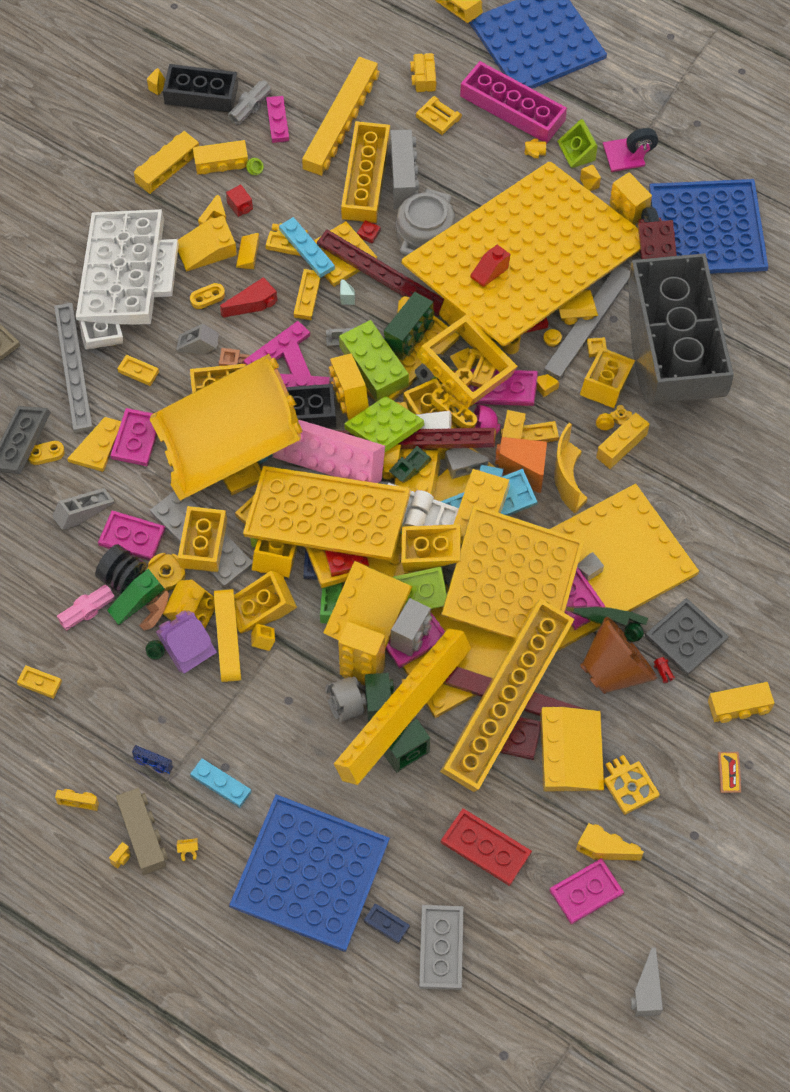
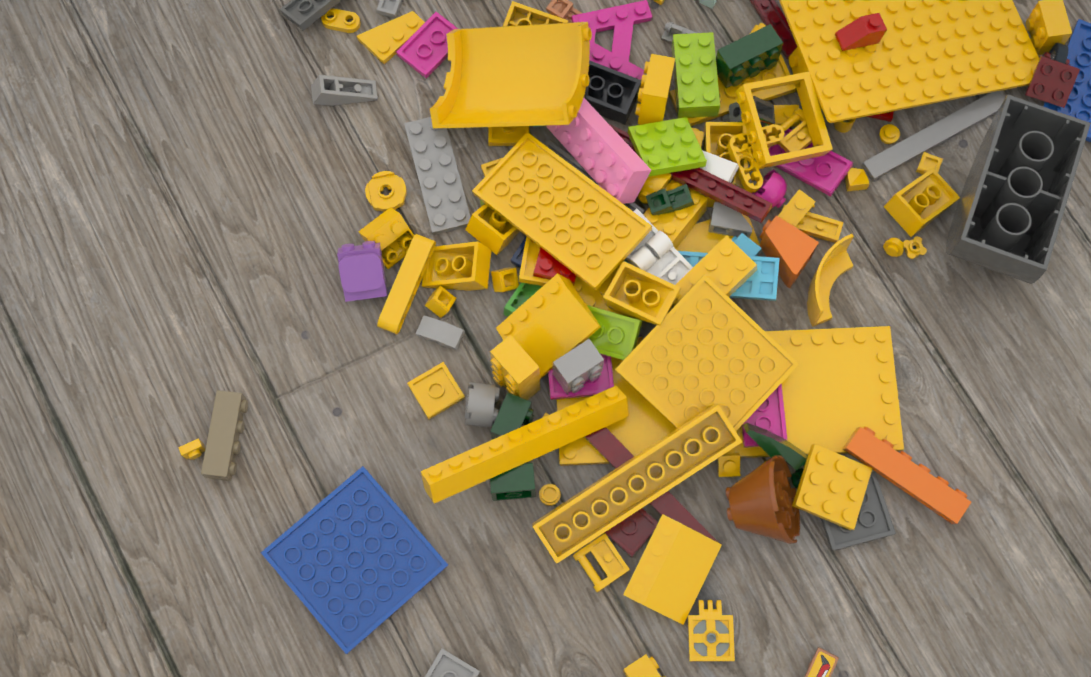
camera: 30 degrees right, 10 degrees up
yellow plate [17,665,62,699] -> none
yellow plate [55,789,99,811] -> none
bright pink piece [57,584,115,631] -> none
black wheel [95,544,147,594] -> none
dark pink tile [98,510,166,561] -> none
green slope [107,569,165,625] -> none
clear blue plate [132,745,173,774] -> none
nougat slope [139,590,169,631] -> none
dark green plate [145,640,166,660] -> none
yellow tile [177,838,198,861] -> none
yellow brick [178,506,227,572] -> none
medium azure plate [190,759,252,808] -> none
dark blue plate [364,903,410,944] -> none
red plate [441,808,532,886] -> none
yellow slope [558,289,598,325] -> none
light grey slope [577,552,604,581] -> none
yellow brick [596,412,650,469] -> none
red pin [654,657,675,684] -> none
yellow brick [708,682,774,723] -> none
none -> yellow tile [407,362,465,419]
none -> light grey slope [415,316,465,350]
none -> yellow slope [491,267,519,292]
none -> yellow plate [539,484,561,506]
none -> yellow plate [573,534,630,593]
none -> yellow plate [717,453,740,477]
none -> yellow plate [792,444,873,530]
none -> orange brick [842,426,971,524]

